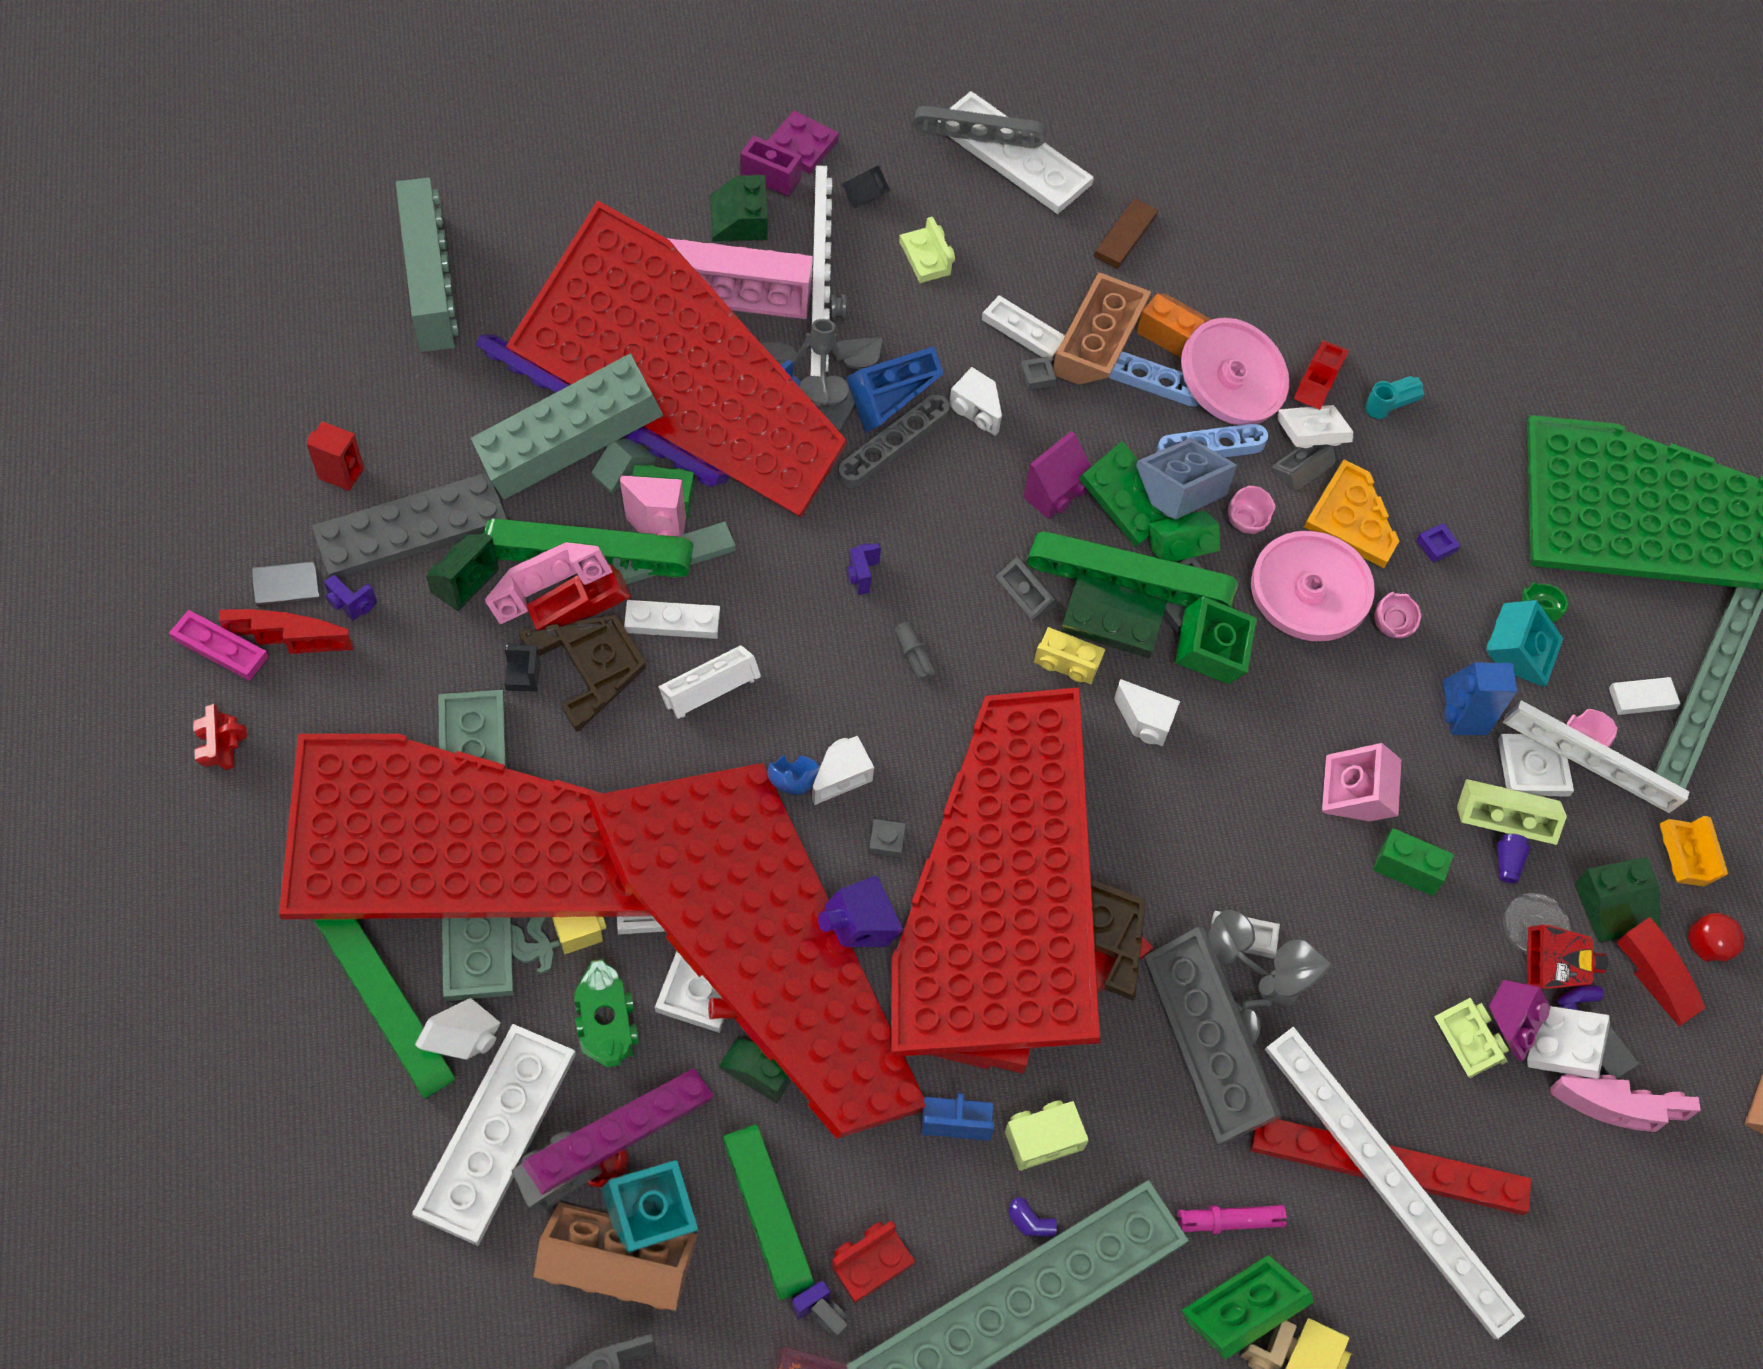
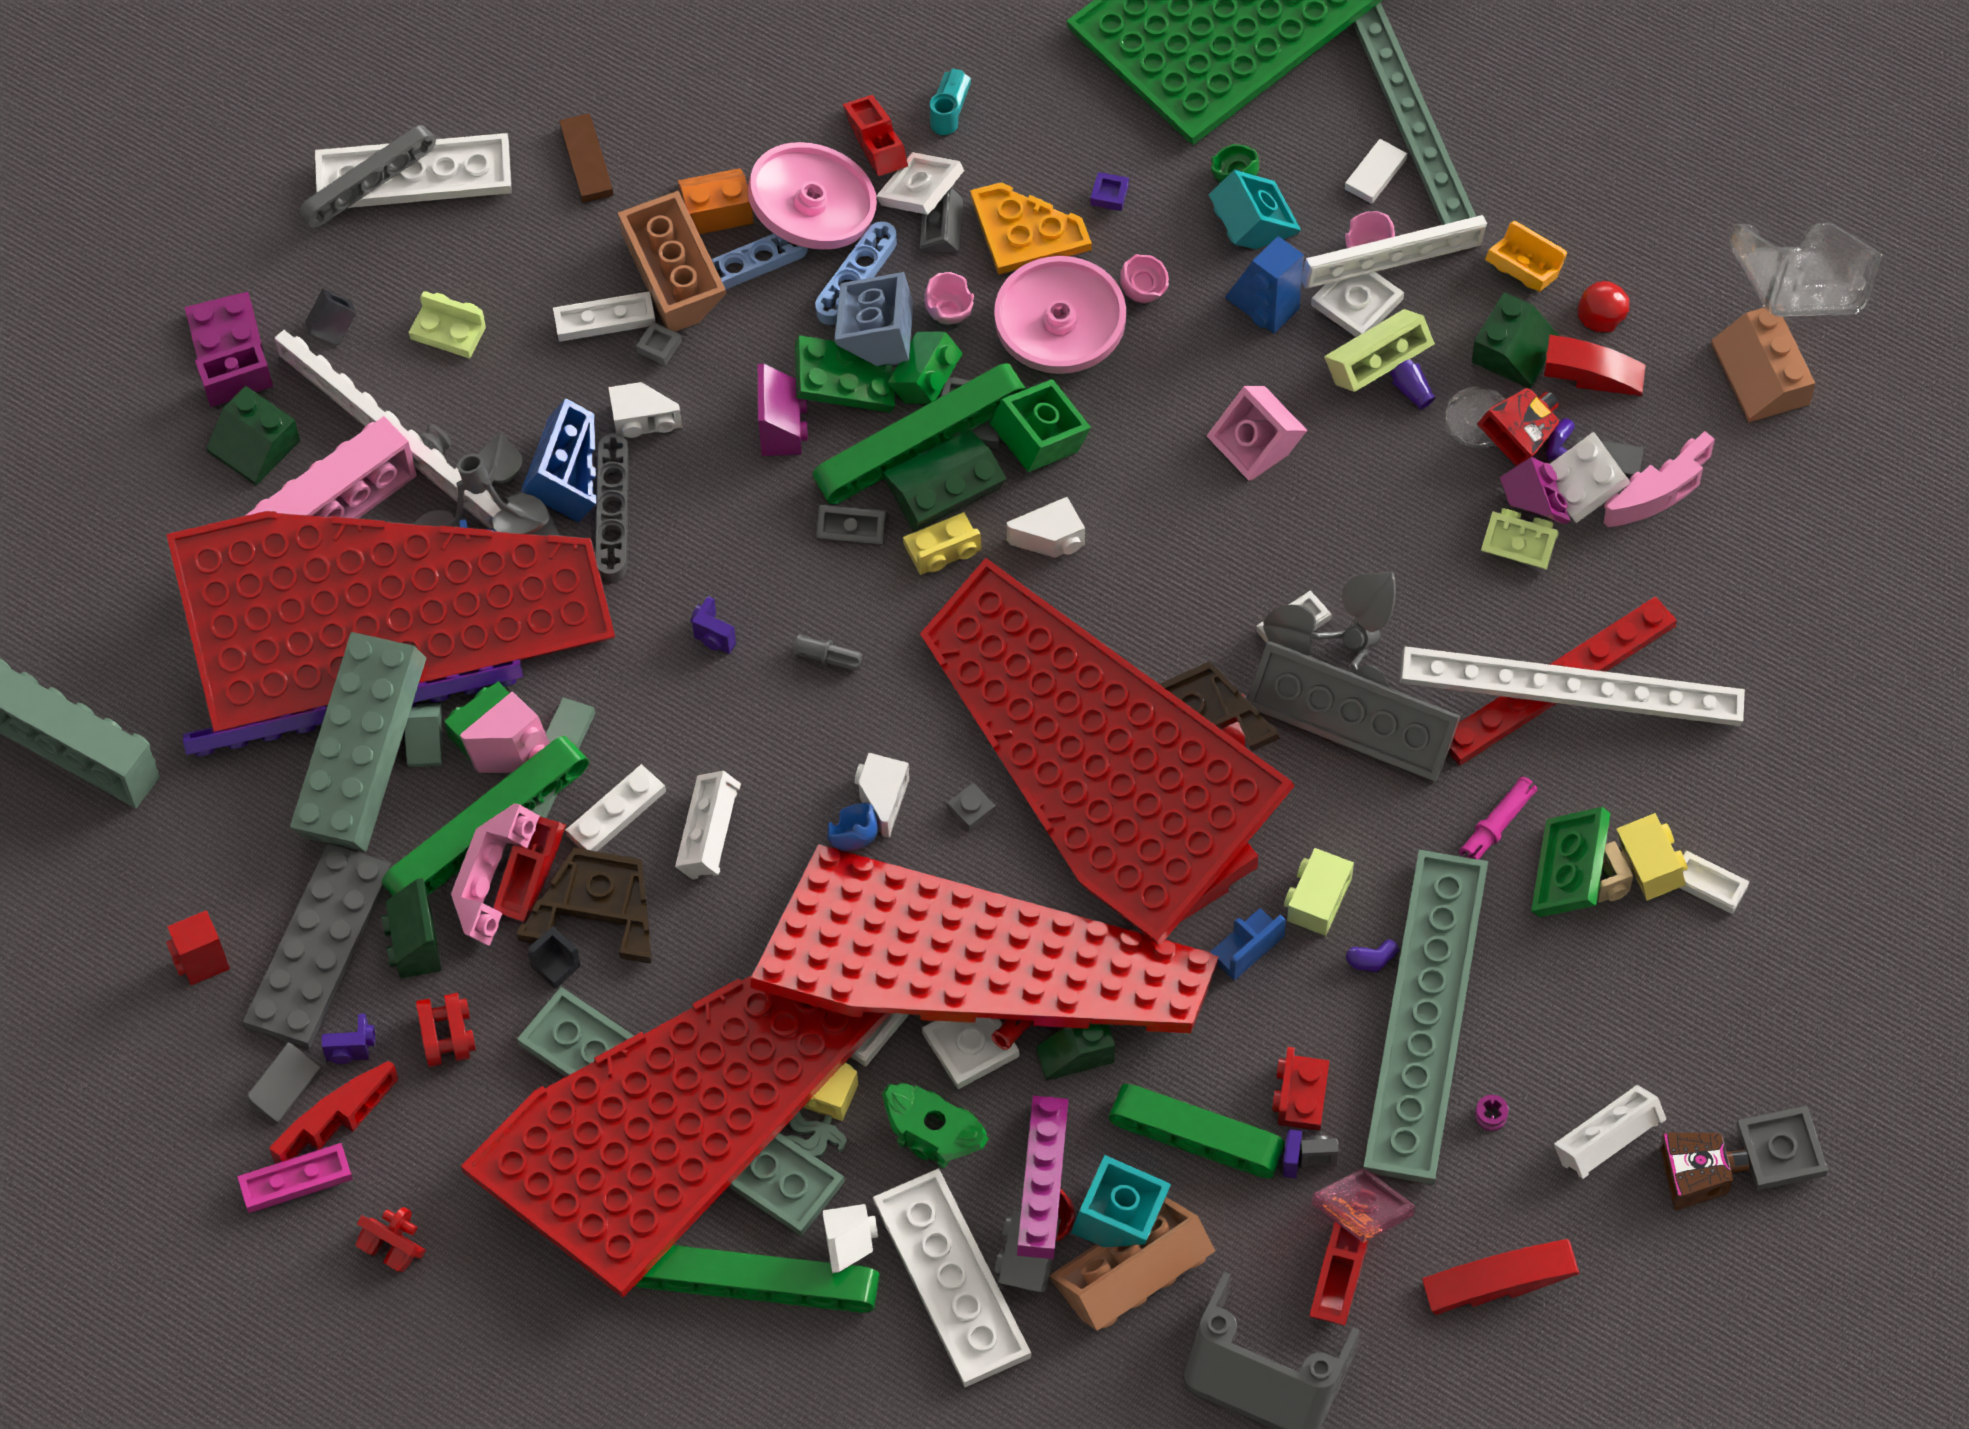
camera: 40 degrees left, 0 degrees up
dark purple torso [818,876,903,947] -> none
green brick [1373,828,1454,896] -> none
none -> red brick [416,993,476,1067]

